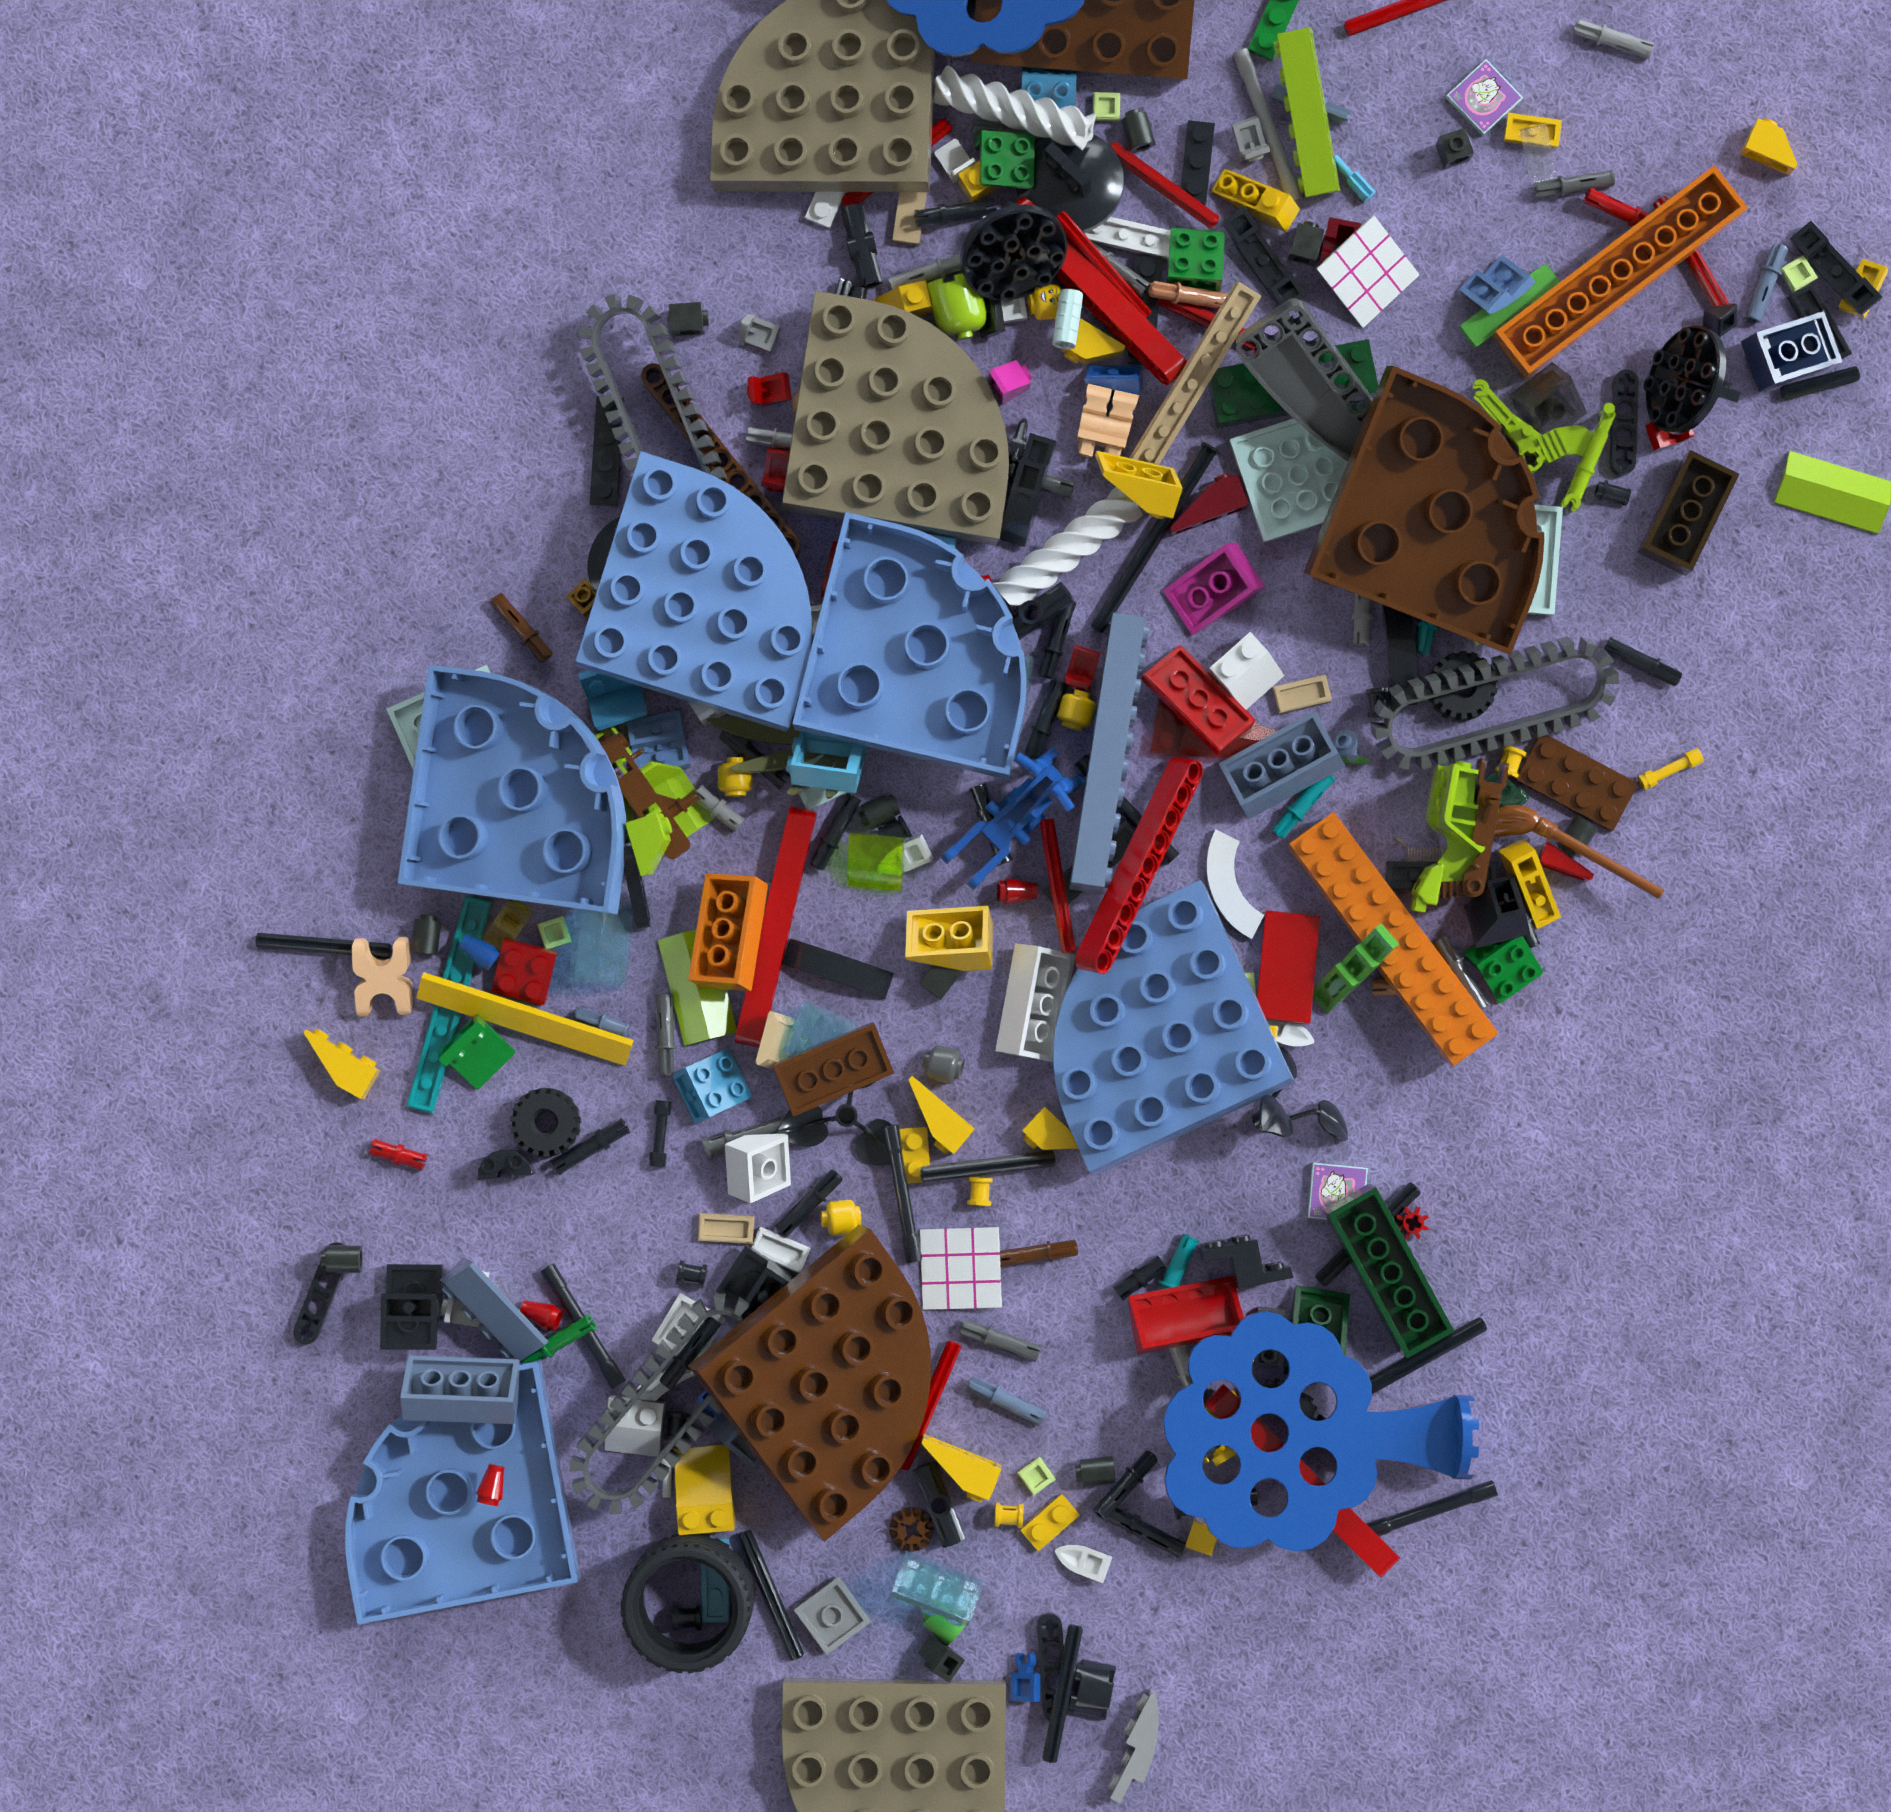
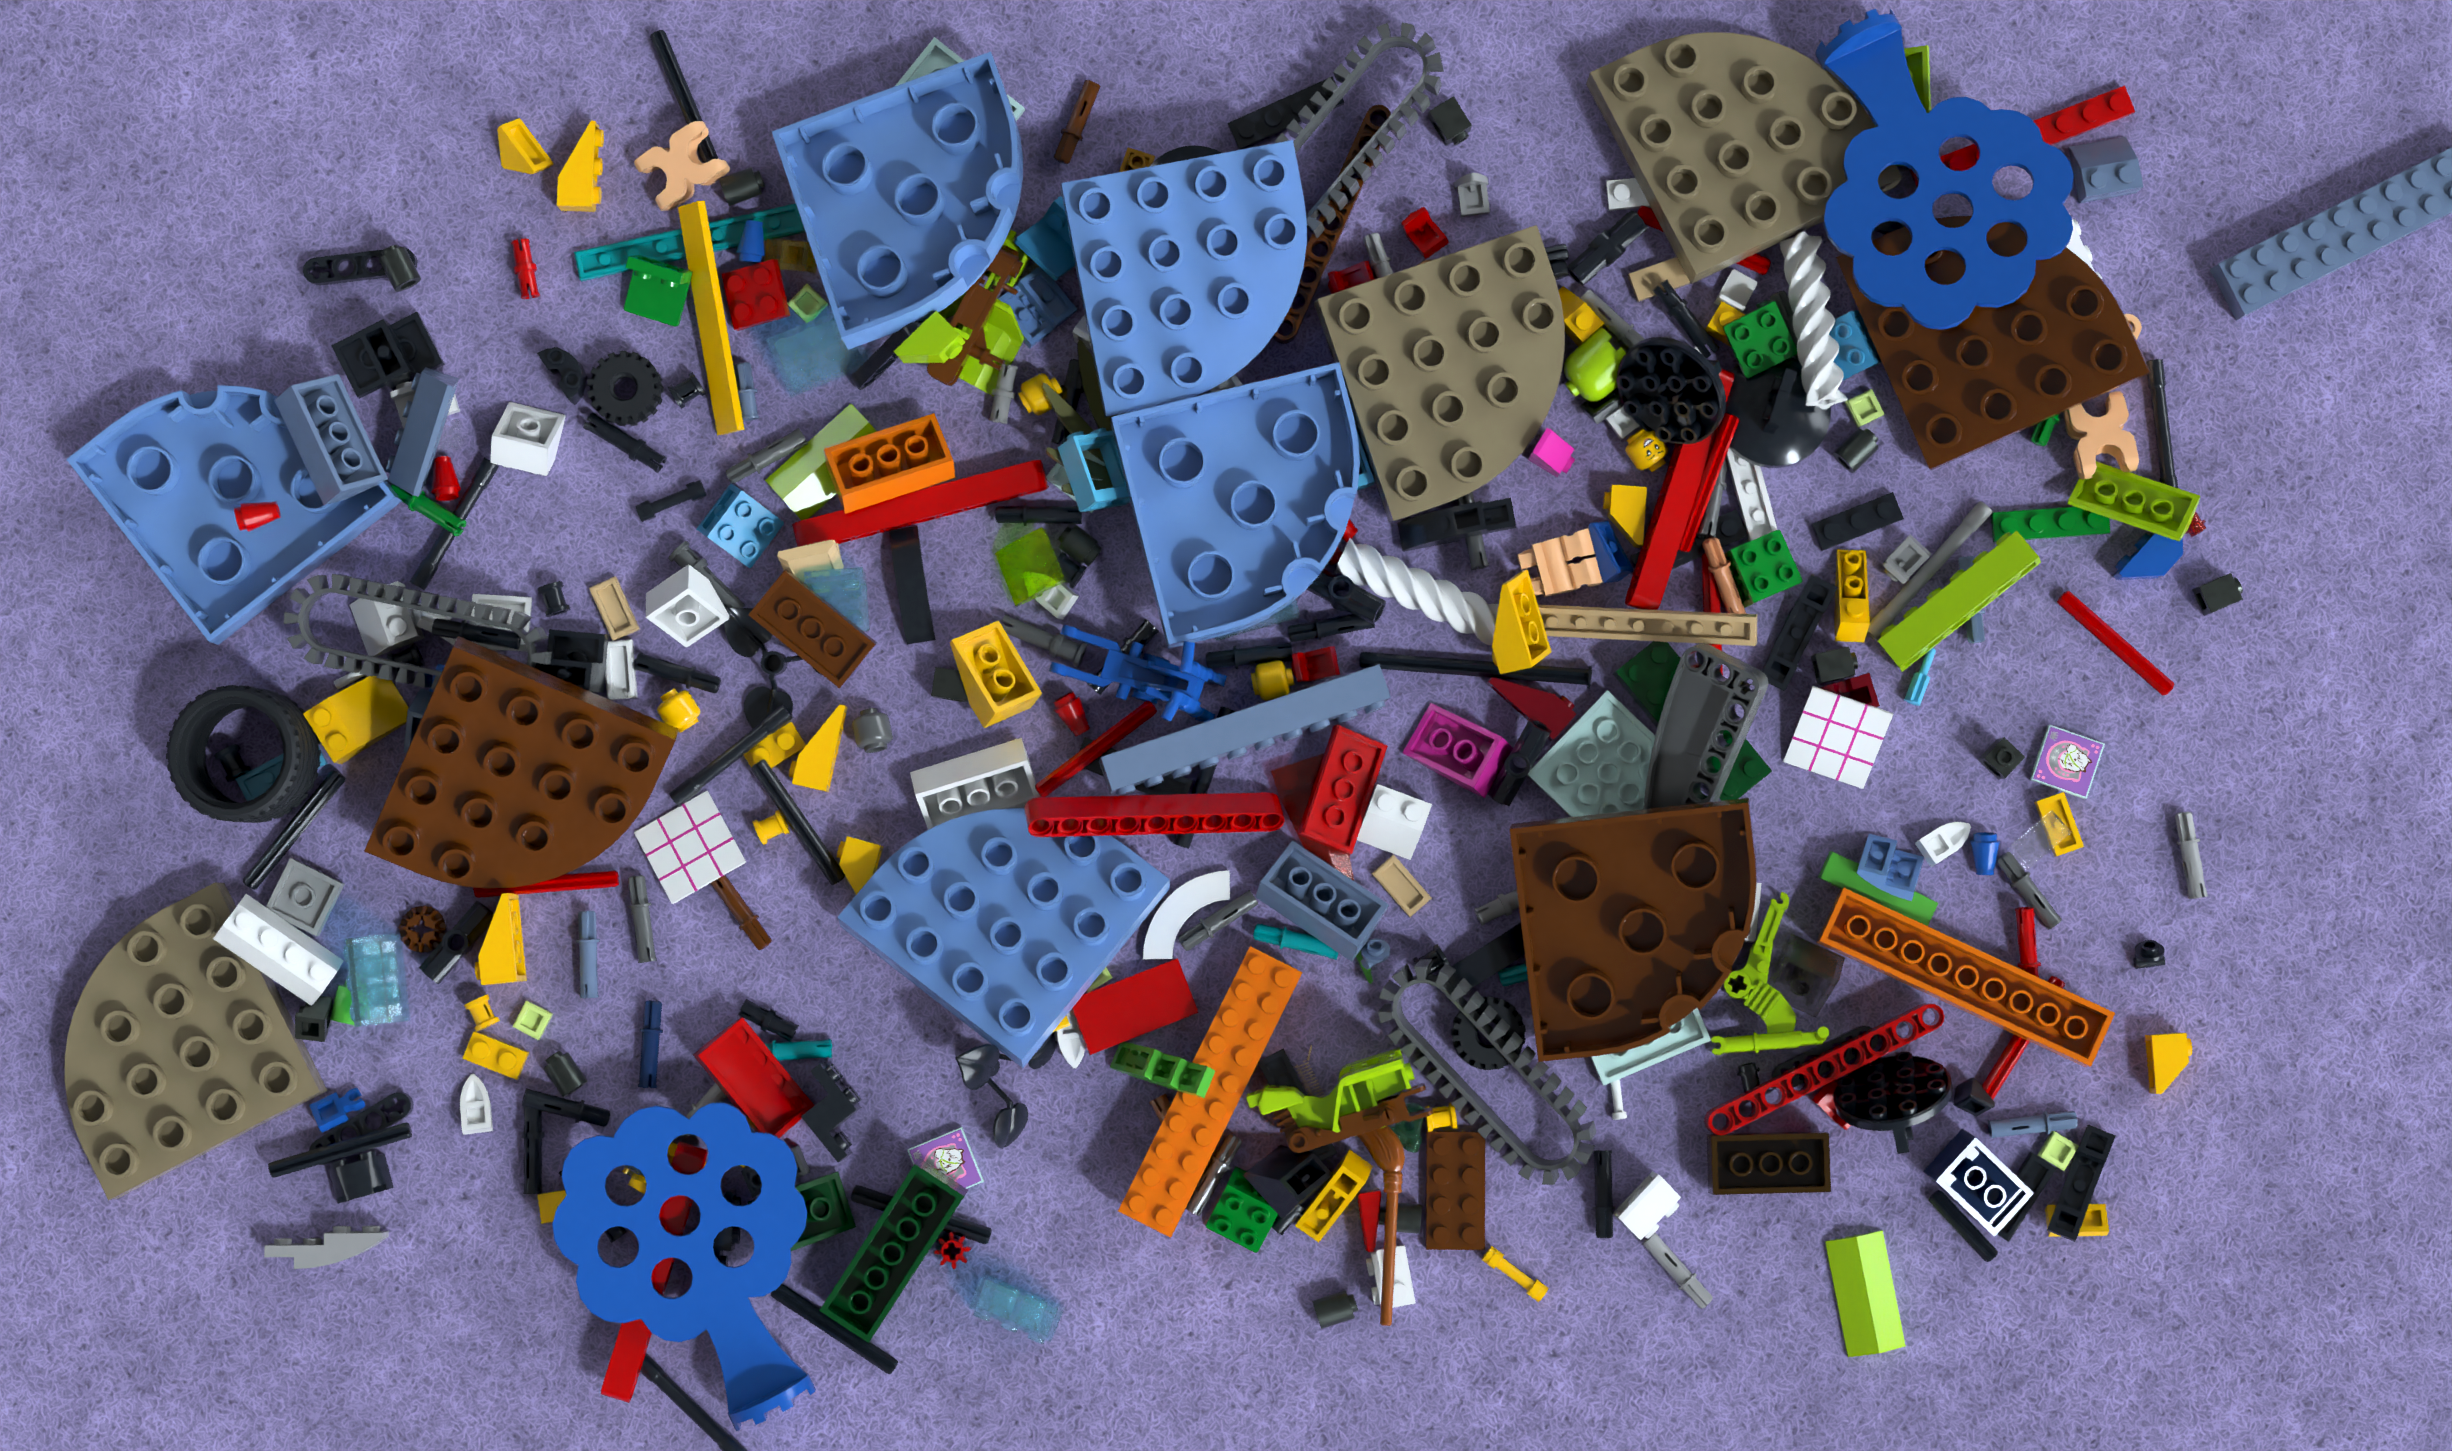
camera: 60 degrees right, 0 degrees up
black piece [1008,418,1028,479] -> none
light aqua axle [1052,289,1083,349] -> none
red axle [1110,142,1220,229] -> none
none -> white slope [213,894,344,1006]
none -> white slope [490,402,565,476]
none -> yellow slope [497,118,554,174]
none -> dark blue axle [638,1000,663,1088]
none -> black bush [668,372,706,409]
none -> clear light blue slope [969,1273,1065,1344]
none -> dark grey pin [1001,614,1088,668]
none -> dark grey axle [1178,890,1259,951]
none -> pearl dark grey brick [1312,1290,1358,1329]
none -> white bracket [1366,1245,1416,1308]
none -> black piece [1488,719,1552,806]
none -> white piece [1611,1079,1627,1120]
none -> white slope [1613,1171,1681,1240]
none -> light grey axle [1642,1233,1713,1309]
none -> red beam [1704,1003,1944,1135]
none -> white plate [1915,822,1971,867]
none -> blue cone [1970,832,2000,875]
none -> black plate [2133,940,2165,969]

